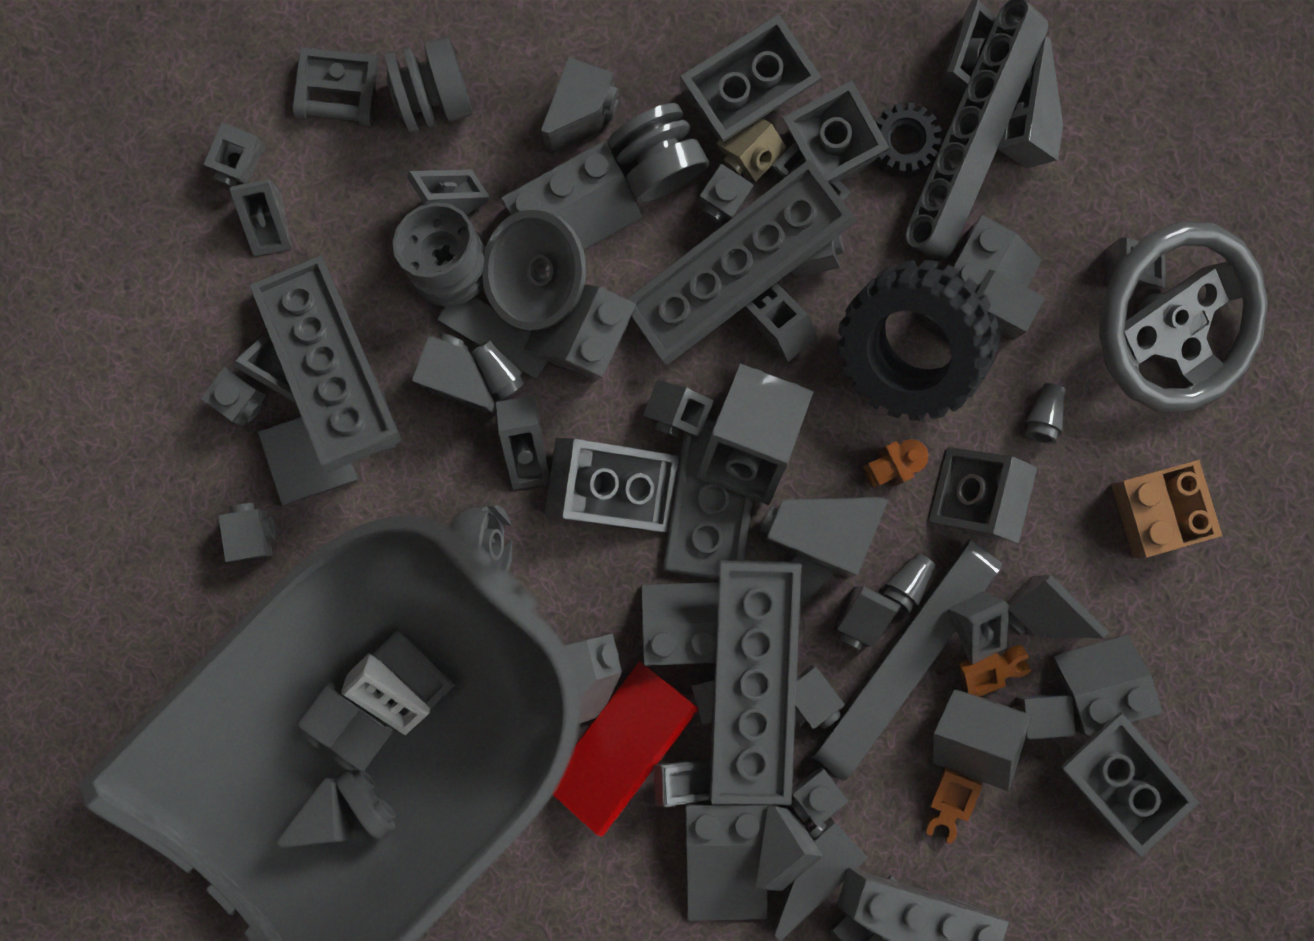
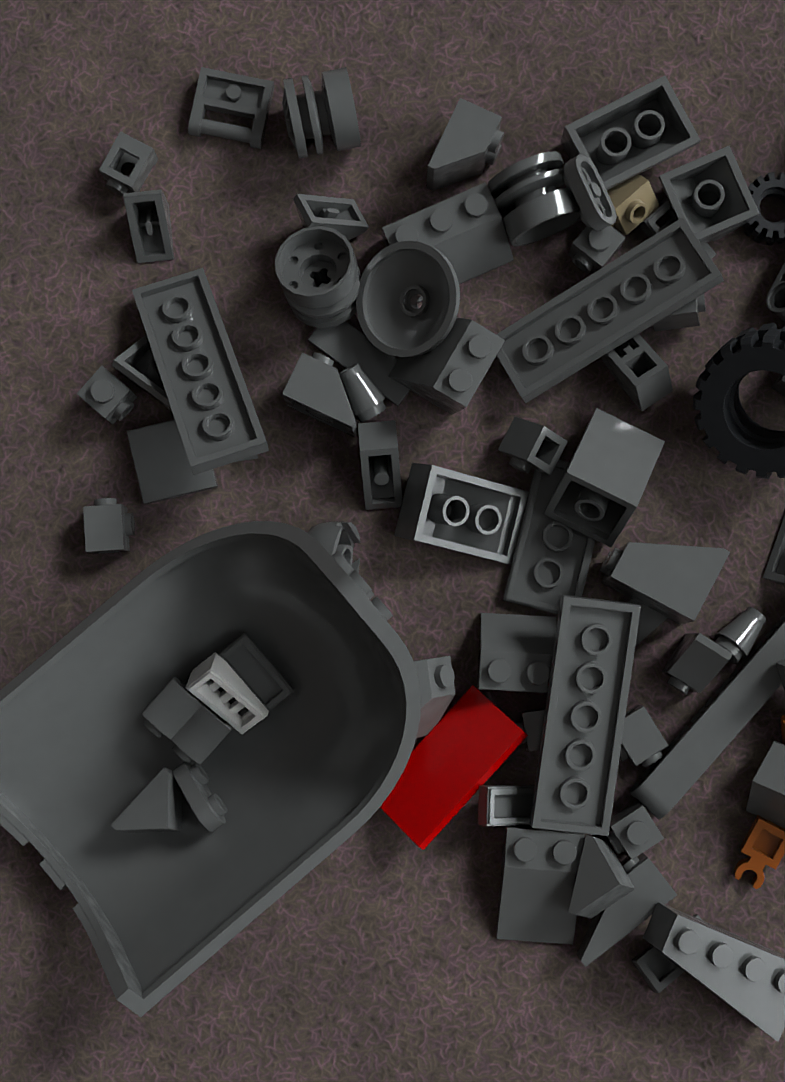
camera: 10 degrees right, 0 degrees up
dark orange hips [862,439,929,488] -> none
none -> dark grey plate [563,154,617,231]

